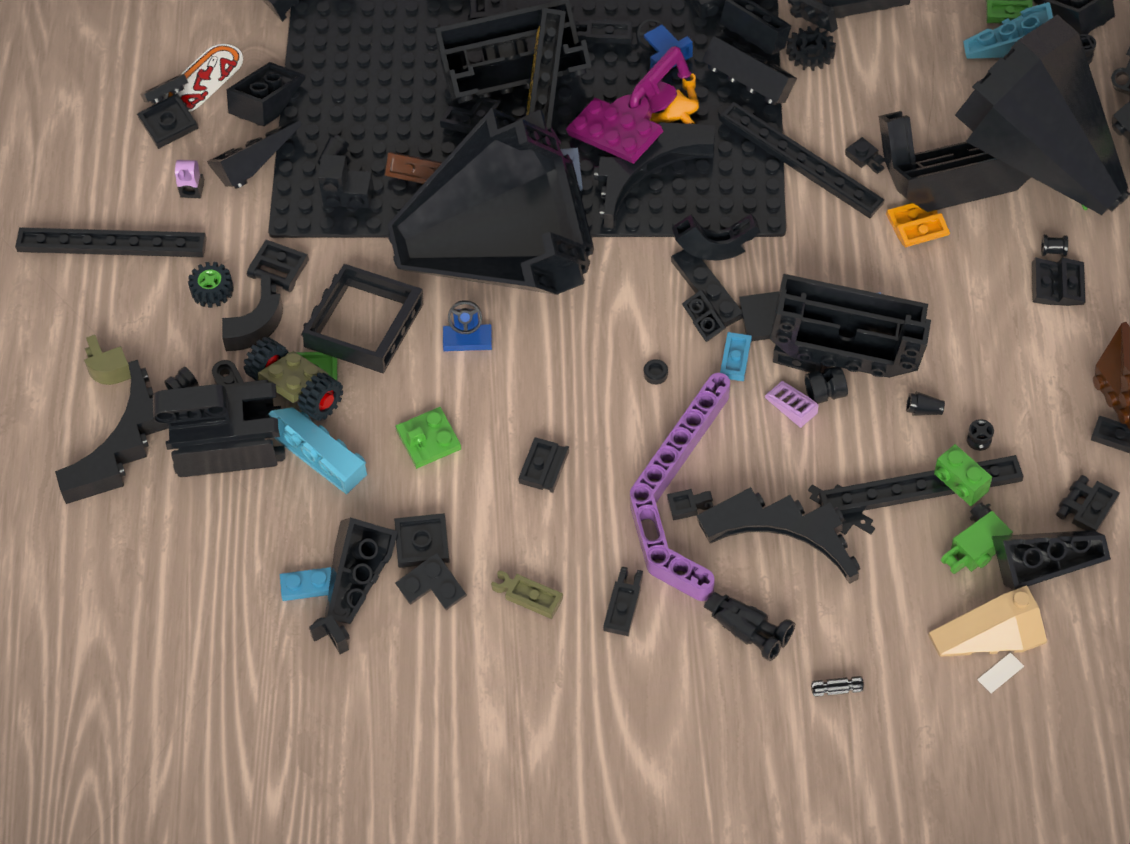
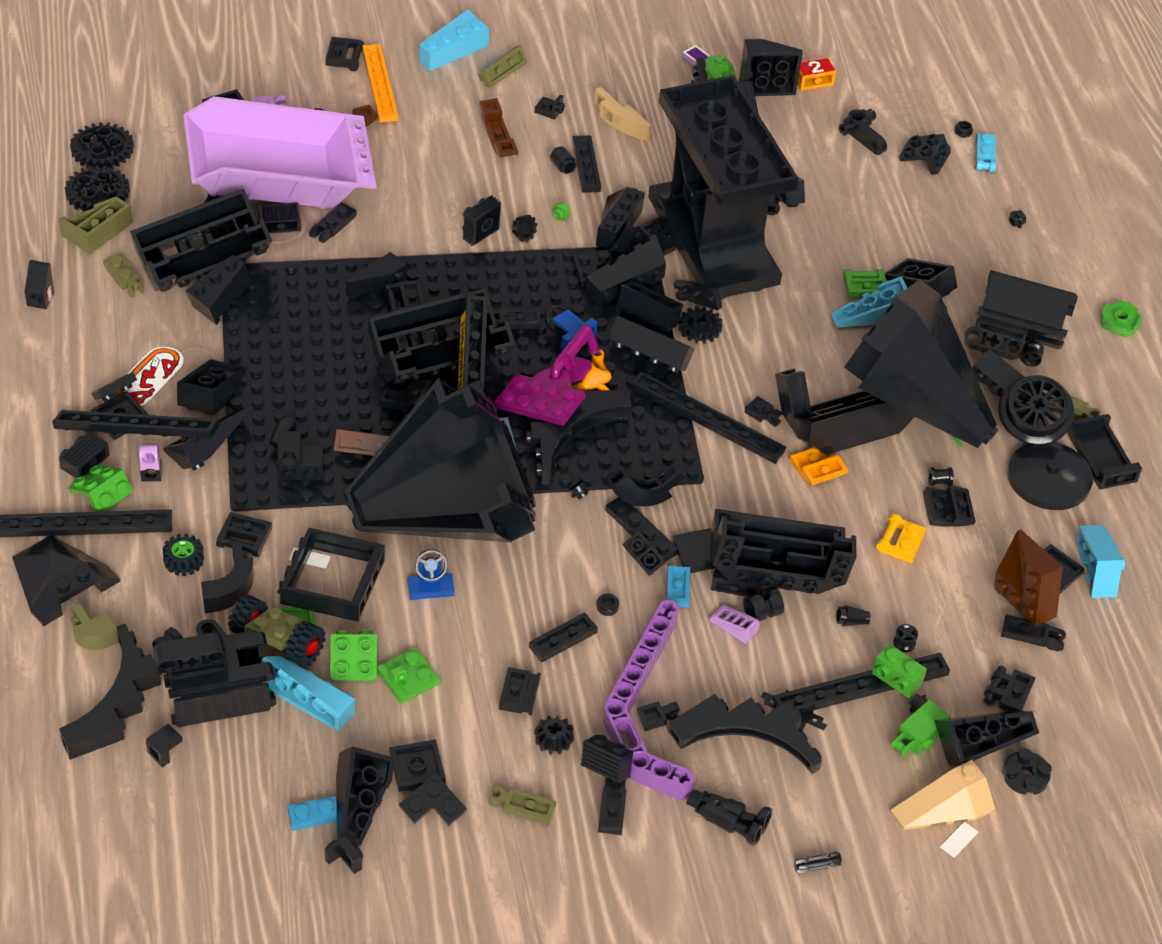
camera: 15 degrees left, 10 degrees down
none -> black wedge [12,536,120,627]
none -> black plate [52,410,219,439]
none -> black brick [59,431,110,478]
none -> bright green bracket [68,464,134,512]
none -> black panel [146,723,183,768]
none -> white sticker [289,547,331,569]
none -> bright green bracket [330,631,377,681]
none -> black plate [529,612,598,662]
none -> black gear [534,715,574,755]
none -> black plate [569,480,590,499]
none -> black brick [580,734,633,783]
none -> yellow plate [876,514,927,563]
none -> black plate [1003,748,1052,795]

